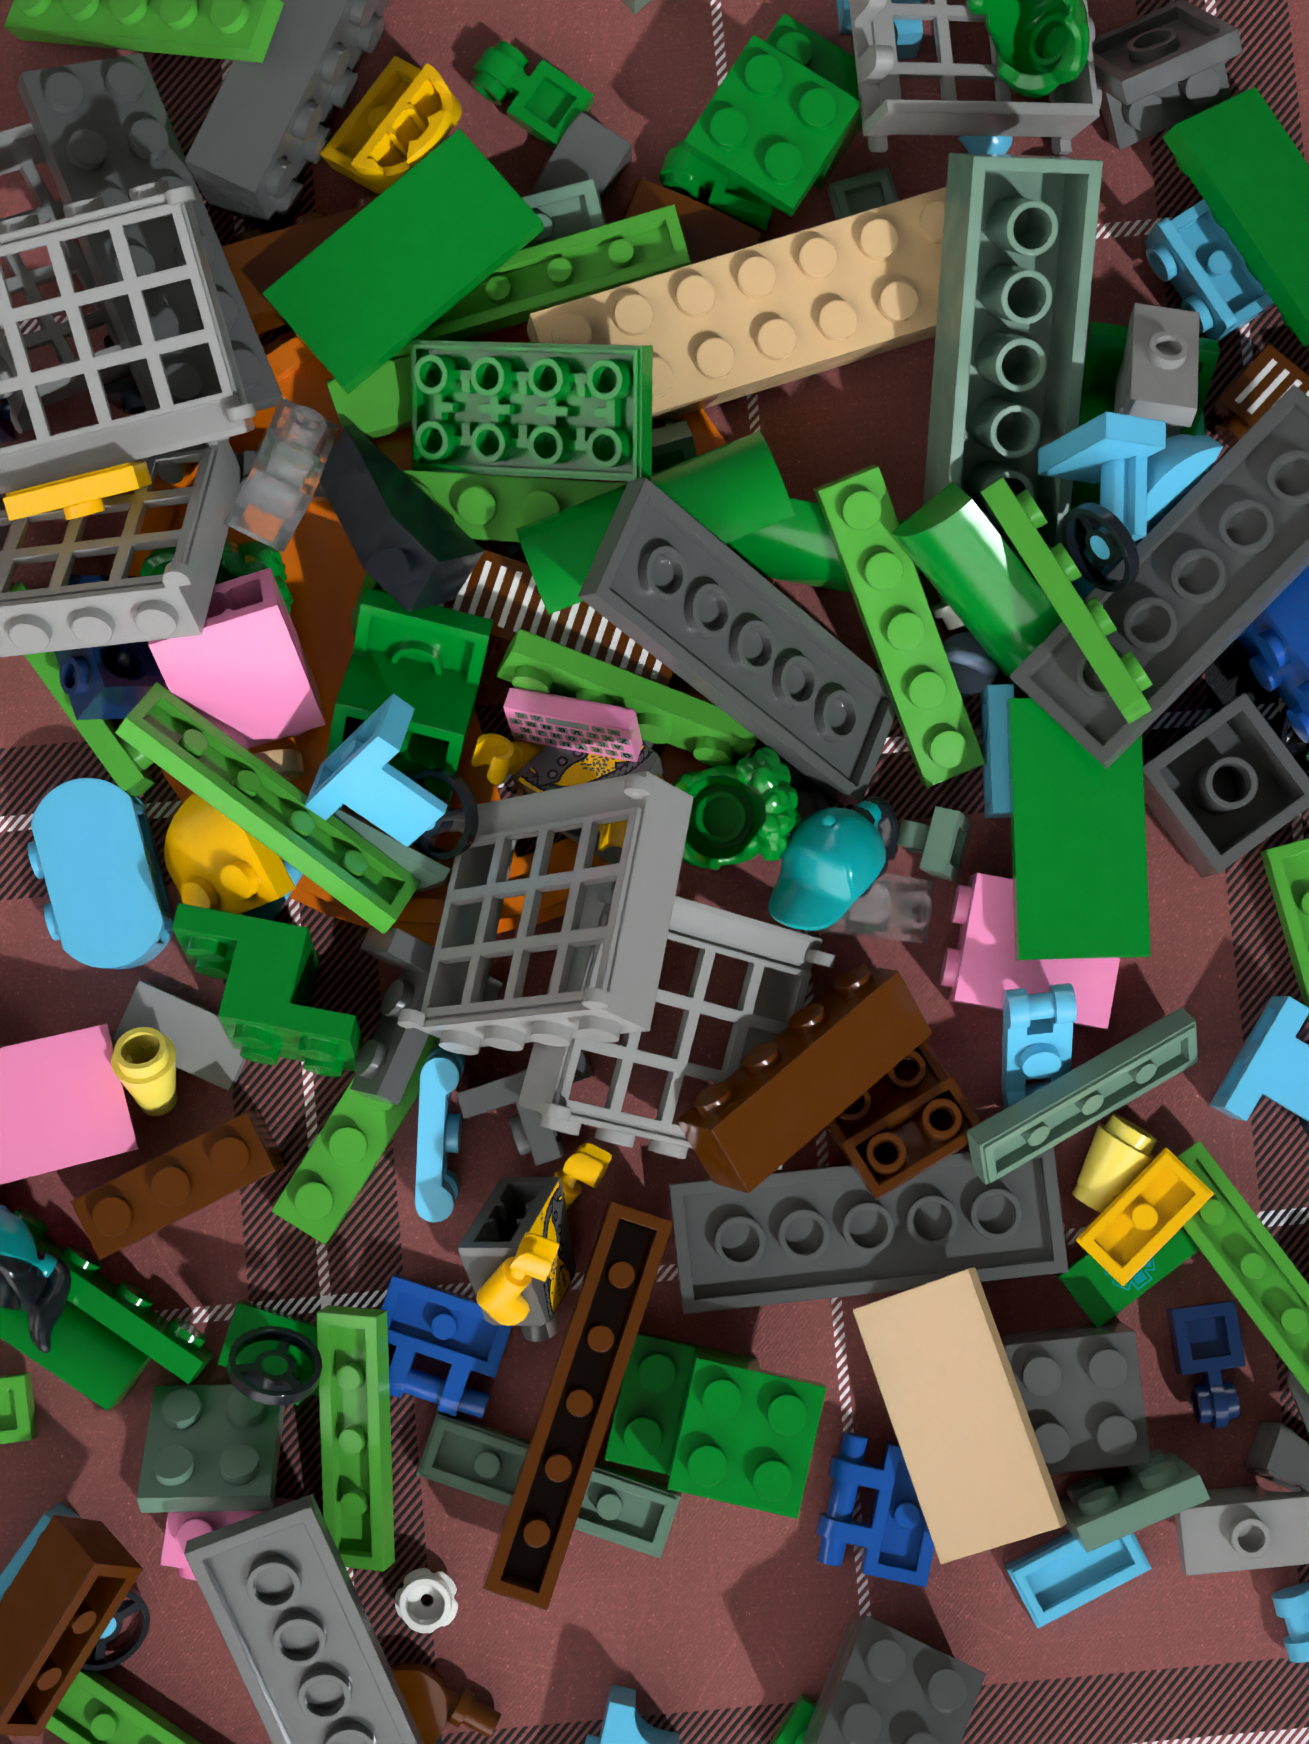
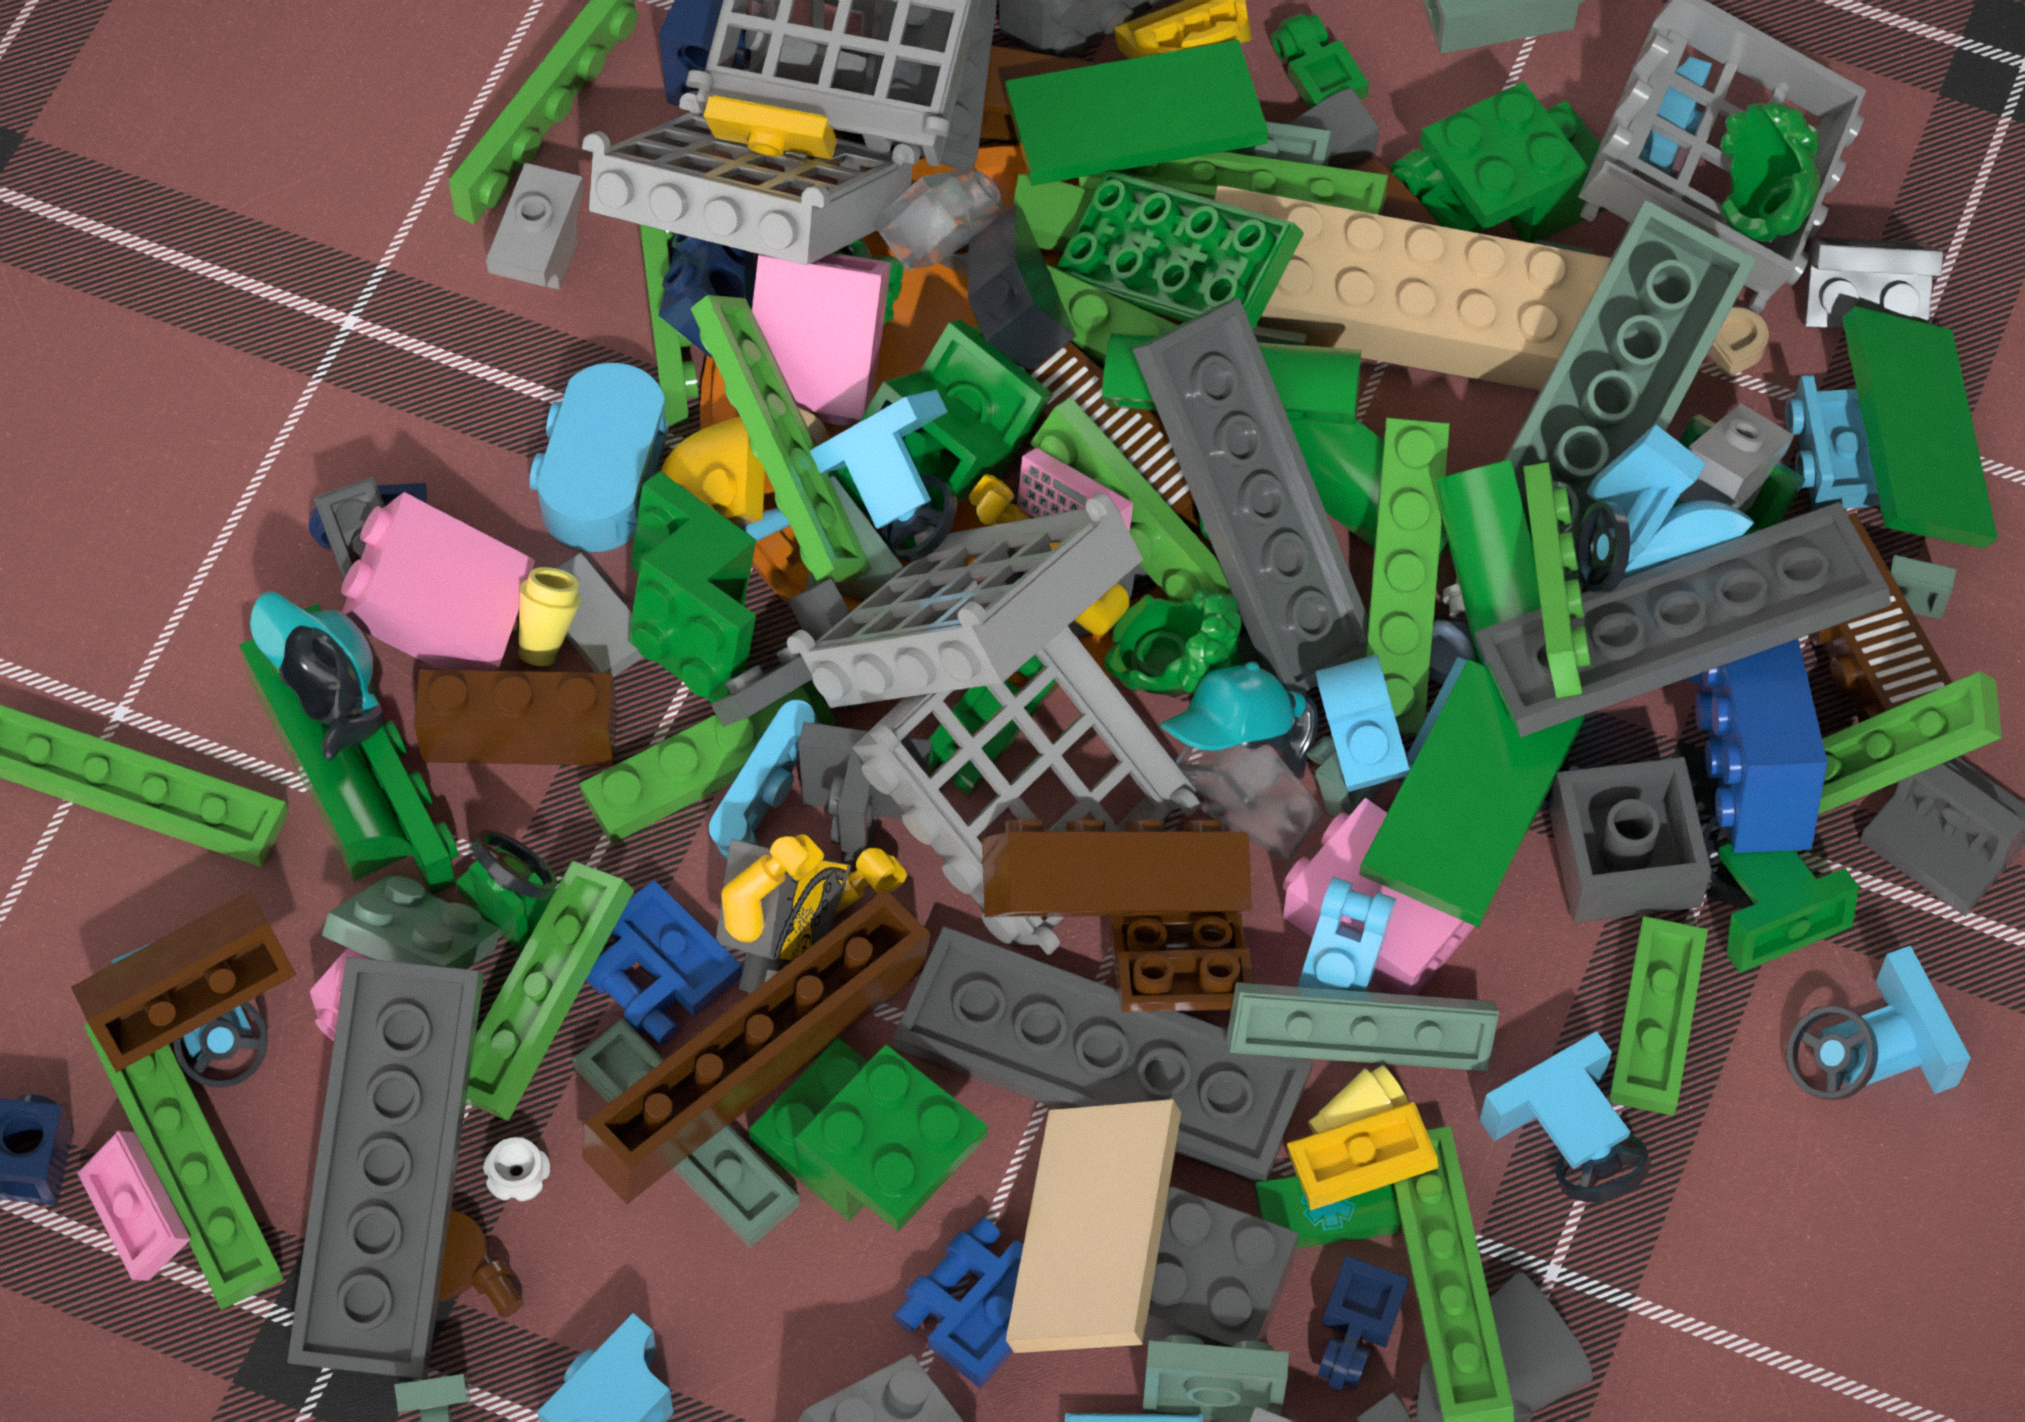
camera: 25 degrees right, 25 degrees down
none -> medium azure brick [1315,654,1410,792]

